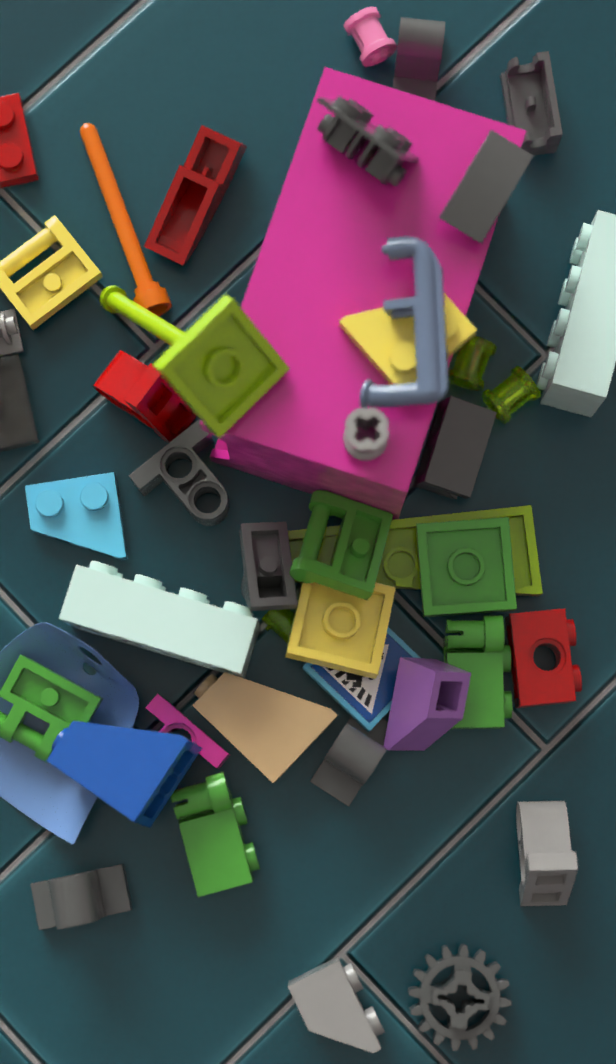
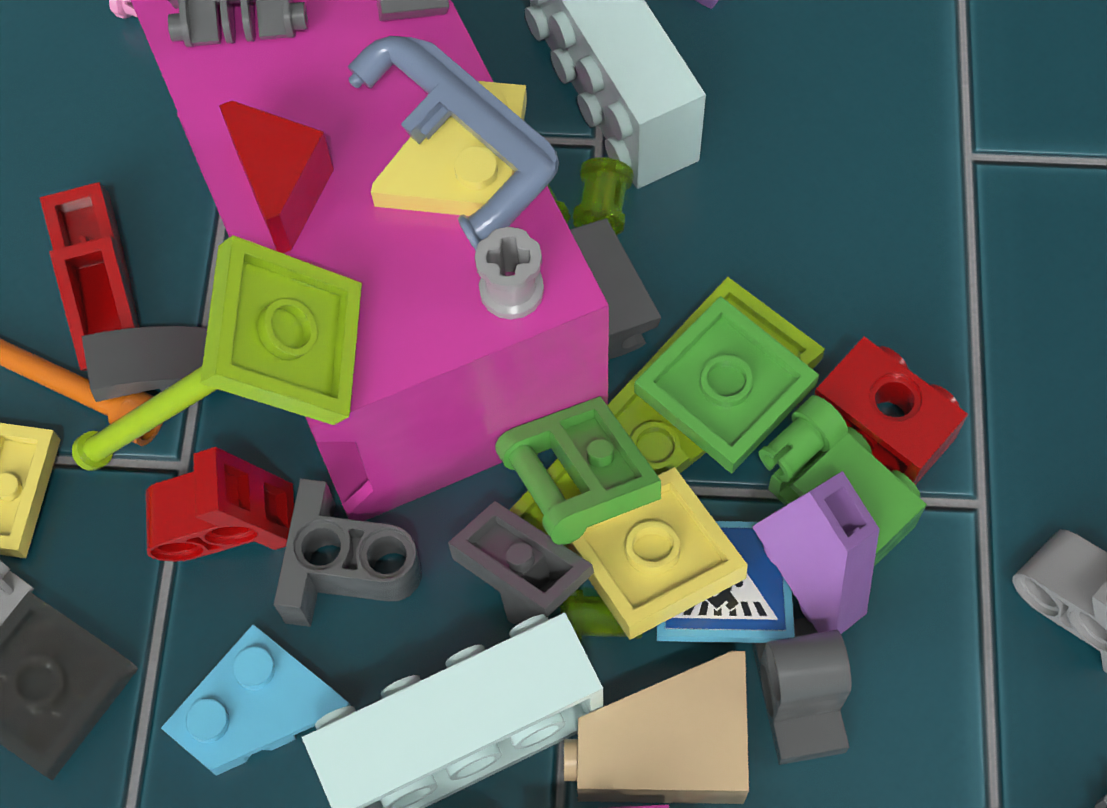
camera: 40 degrees left, 15 degrees down
none -> dark grey slope [82,326,207,402]
none -> red slope [219,100,334,253]

